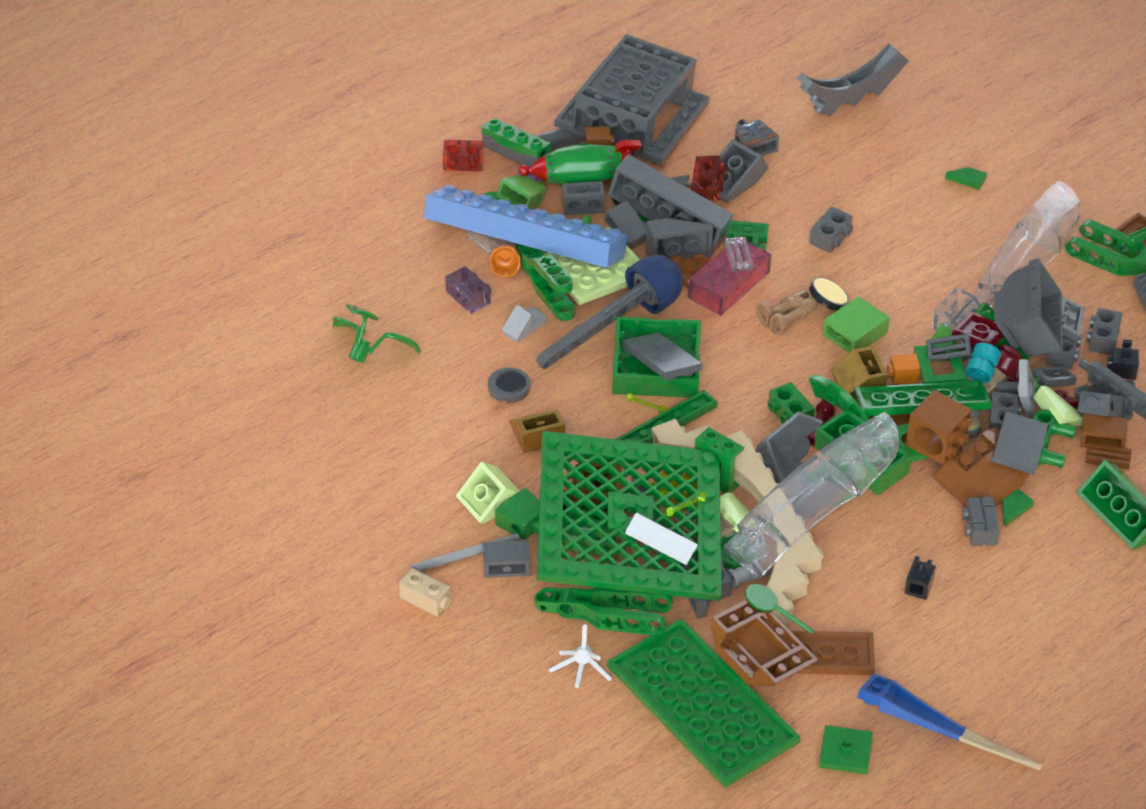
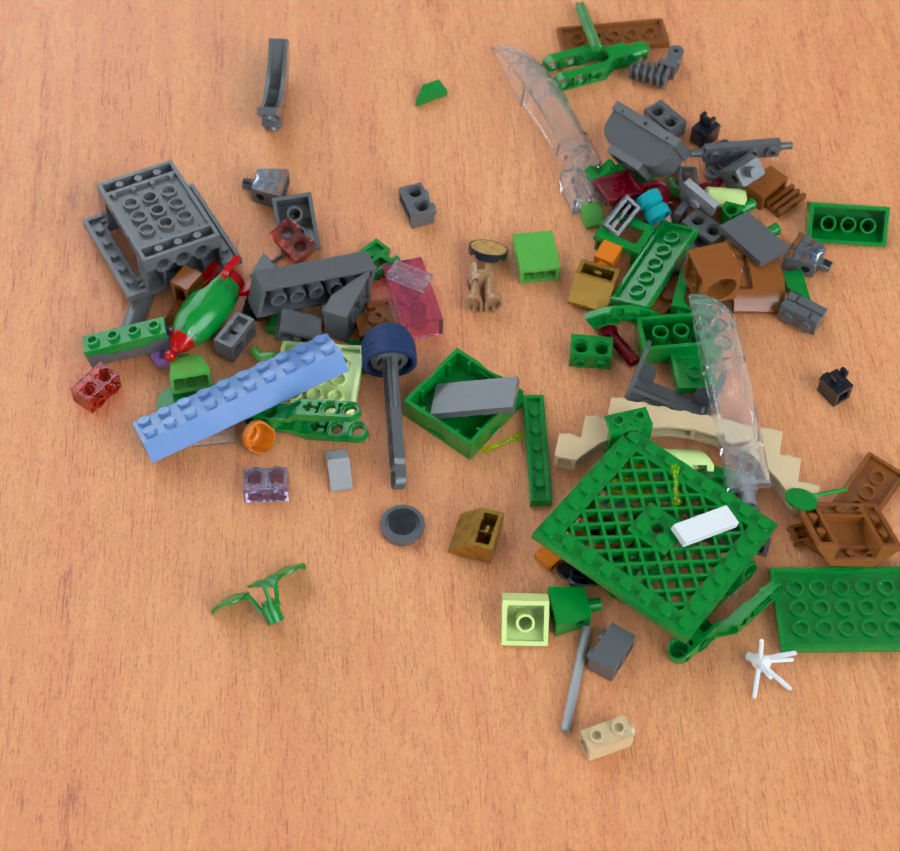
camera: 55 degrees left, 10 degrees up
none -> dark grey torso [781,232,833,278]

